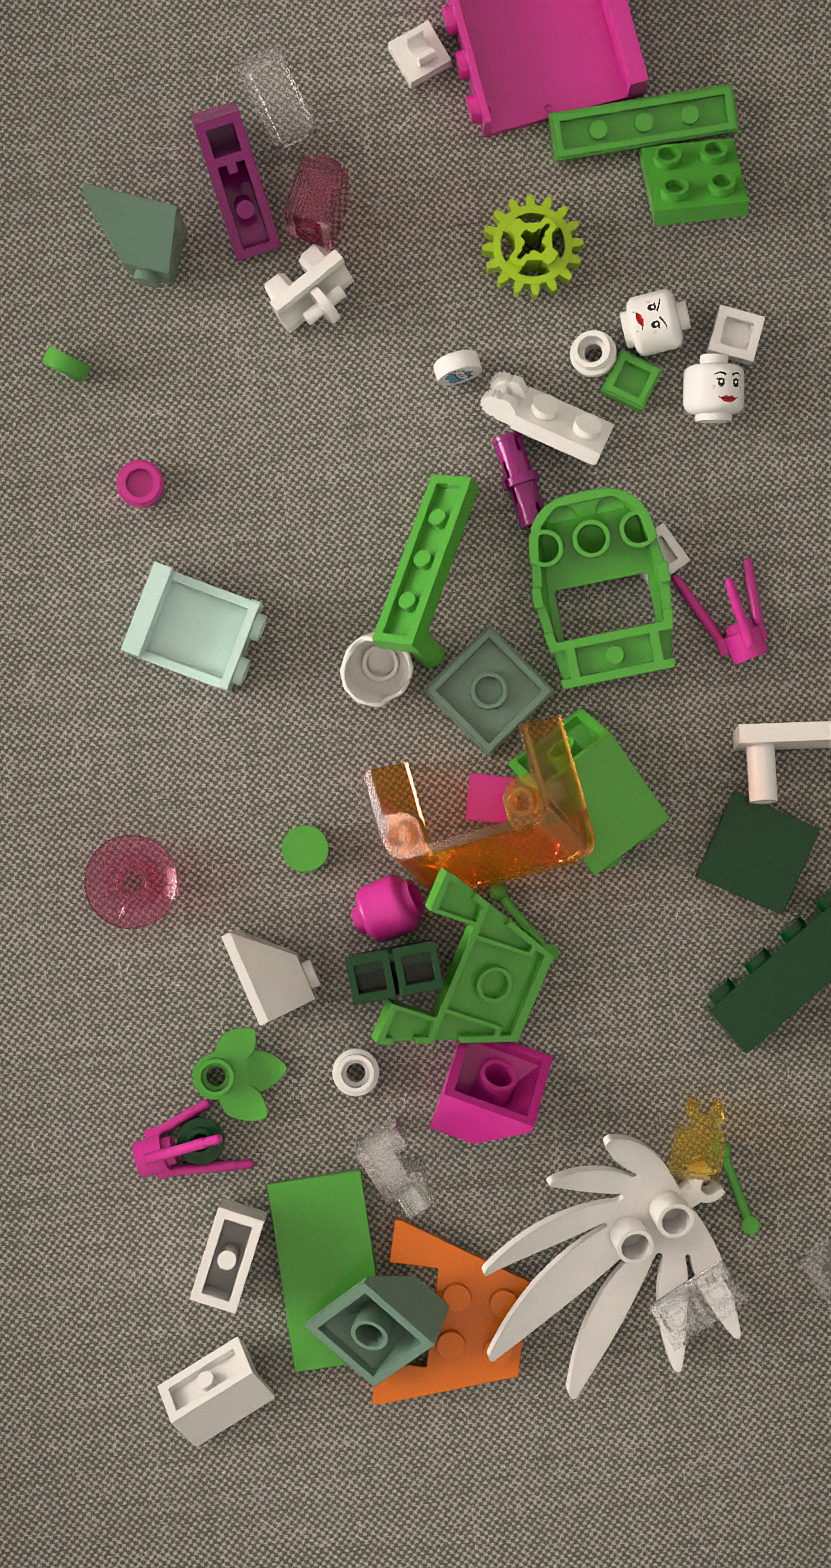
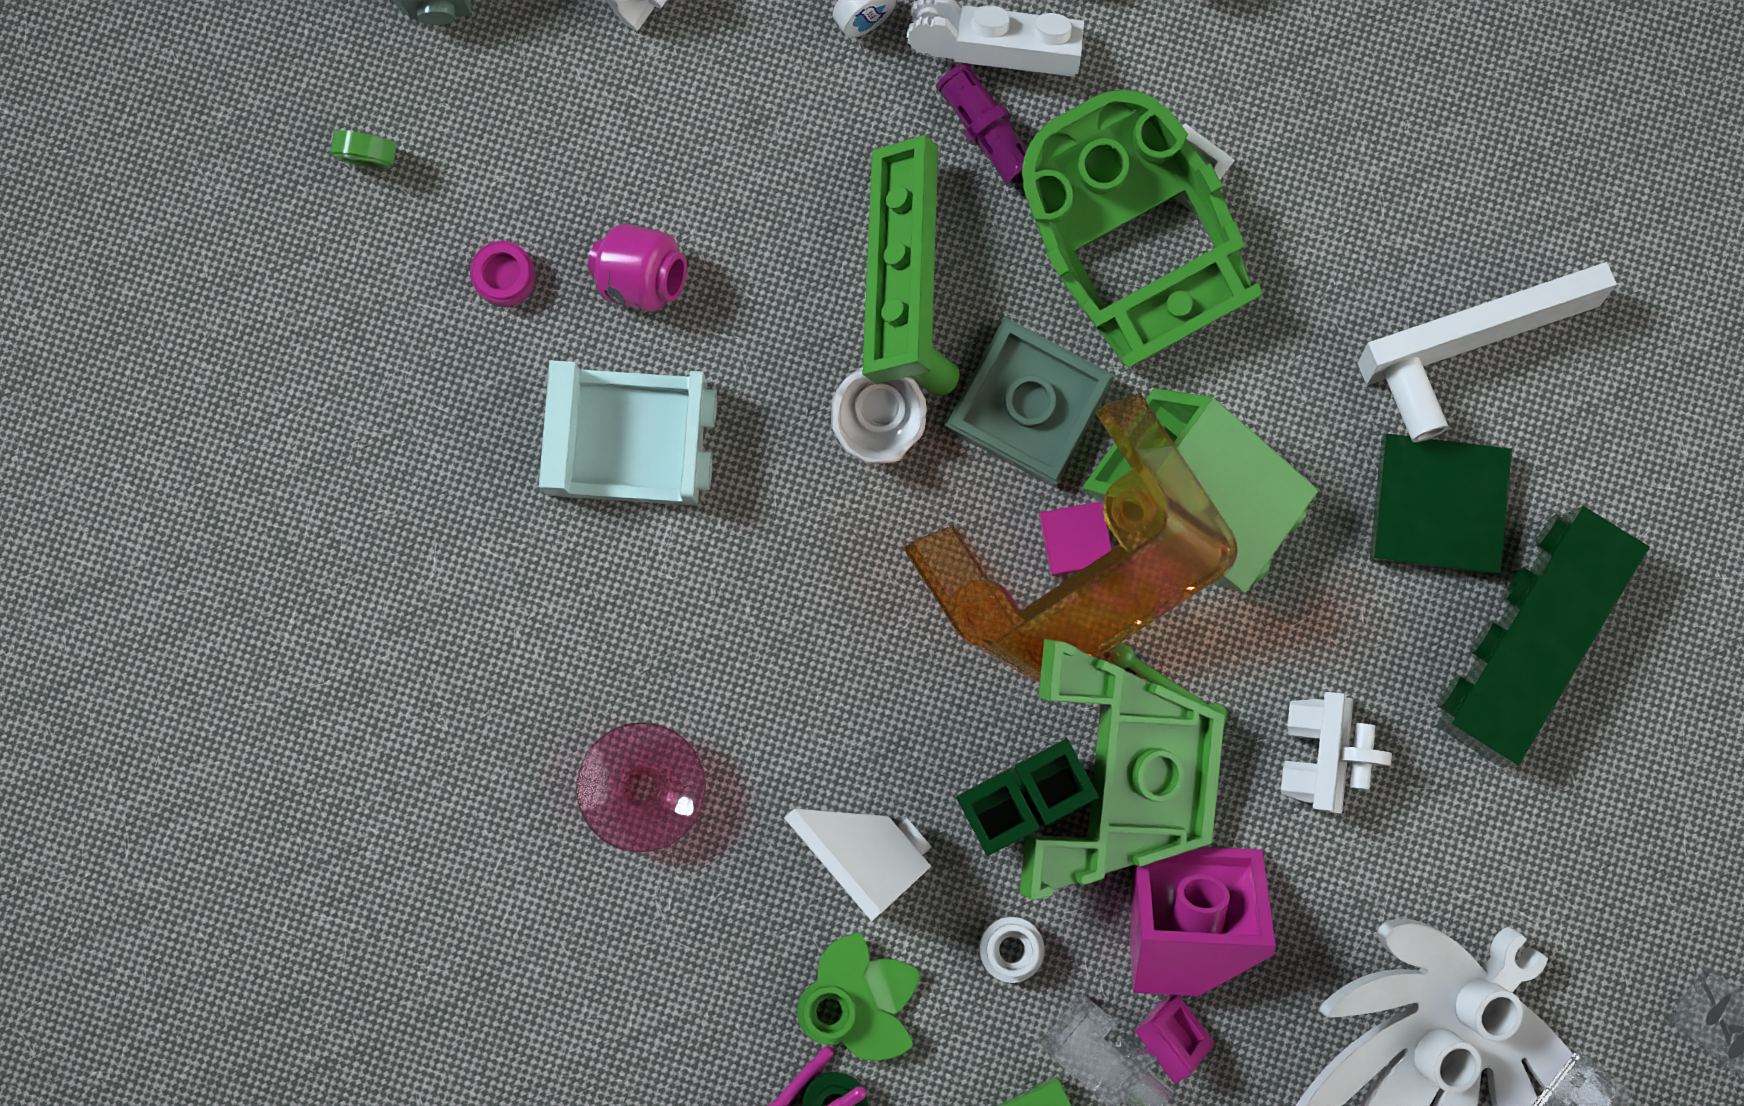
camera: 15 degrees left, 5 degrees down
bright green tile [282,825,329,872] -> none
dark pink head [351,874,425,943] -> none
clear yellow plate [668,1096,727,1182] -> none
dark pink plant [671,558,769,665] -> none
bright green hinge [713,1141,760,1235] -> none
none -> dark pink head [588,223,687,312]
none -> dark pink tile [1134,995,1215,1084]
none -> white hips [1281,692,1392,814]

